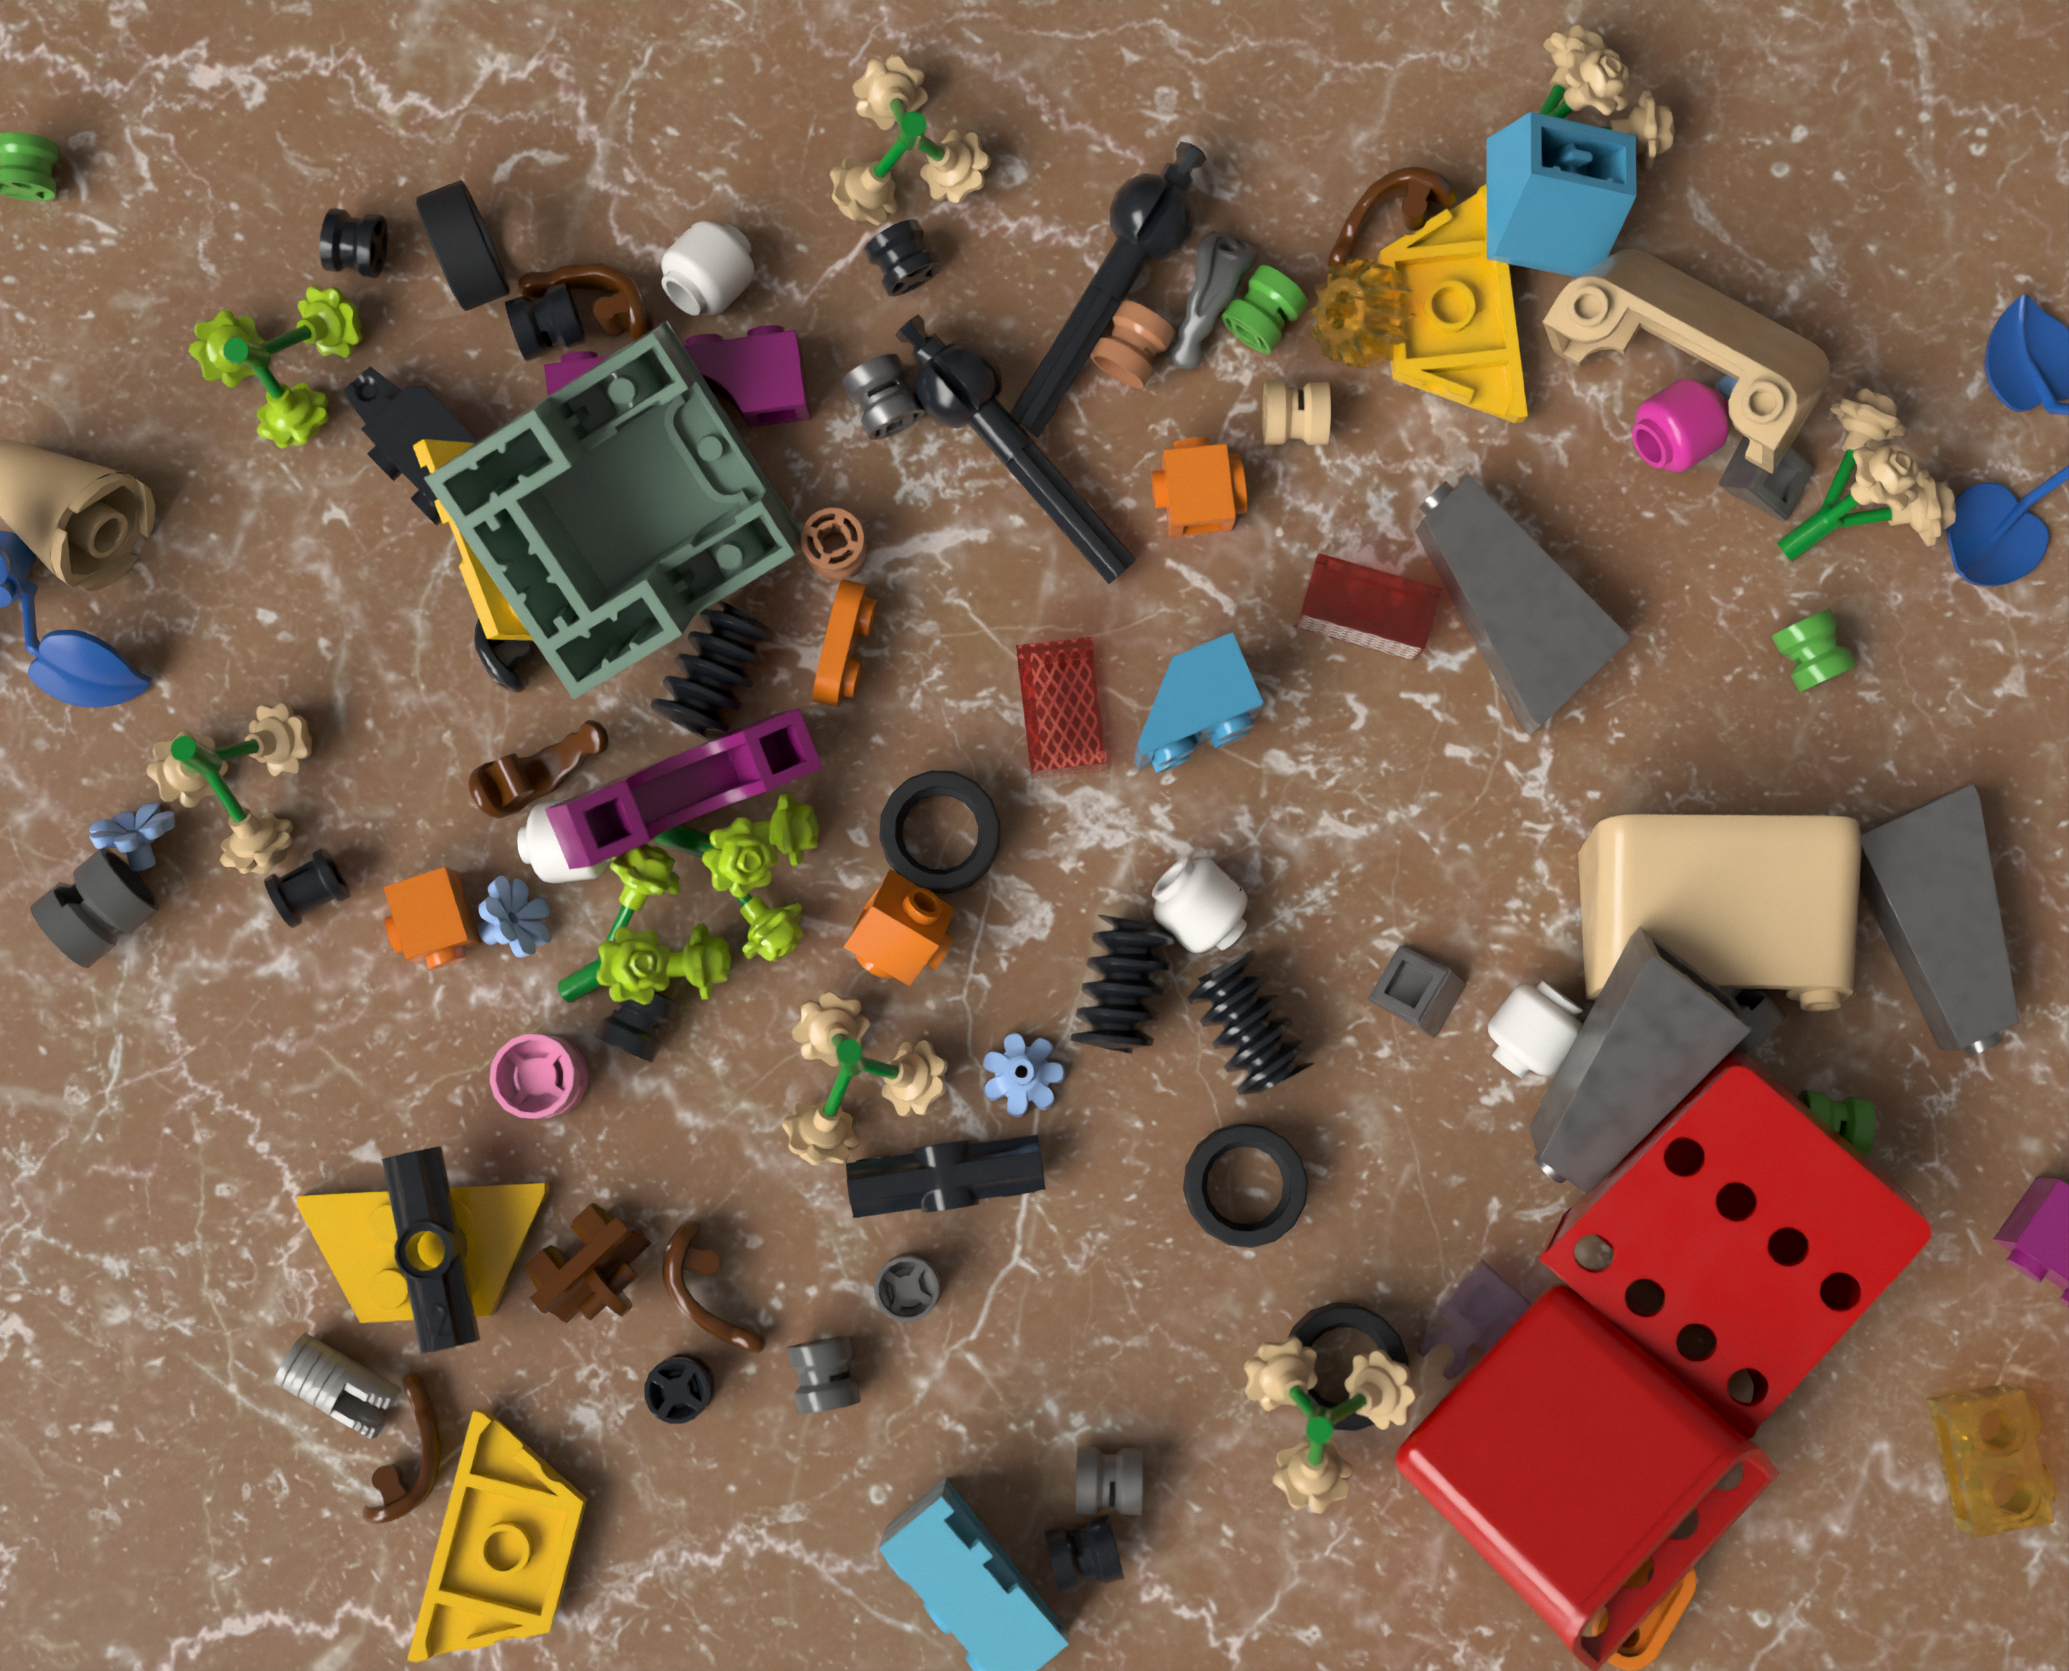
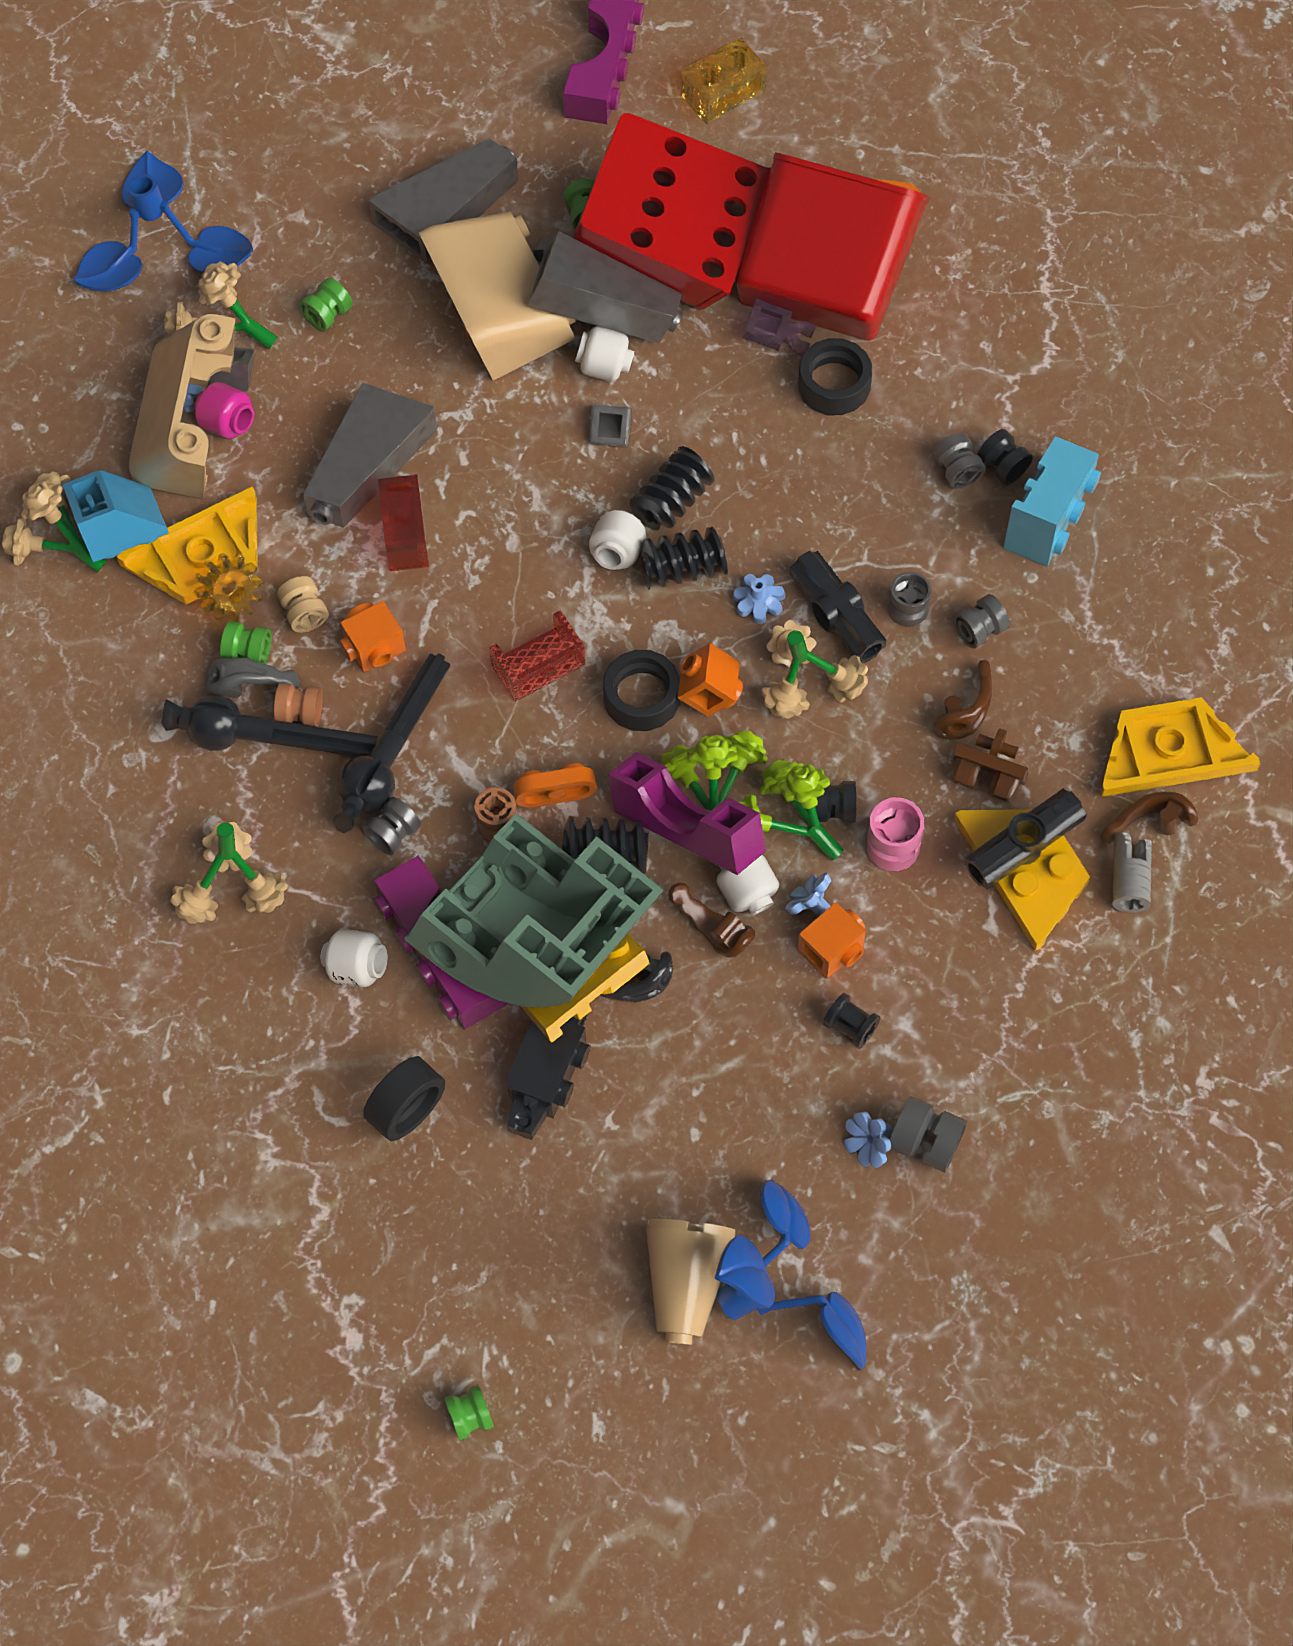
camera: 115 degrees left, 20 degrees down
tan plant [146,702,312,874] -> none
lime plant [188,285,362,448] -> none
black wheel [319,208,388,278] -> none
black wheel [505,282,586,362] -> none
reddish brown piece [518,263,654,341] -> none
black wheel [644,1354,715,1424] -> none
black wheel [864,219,942,297] -> none
dark azure slope [1133,632,1264,774] -> none
black tyre [1183,1124,1308,1248] -> none
tan plant [1244,1336,1418,1514] -> none
reddish brown piece [1328,167,1457,274] -> none

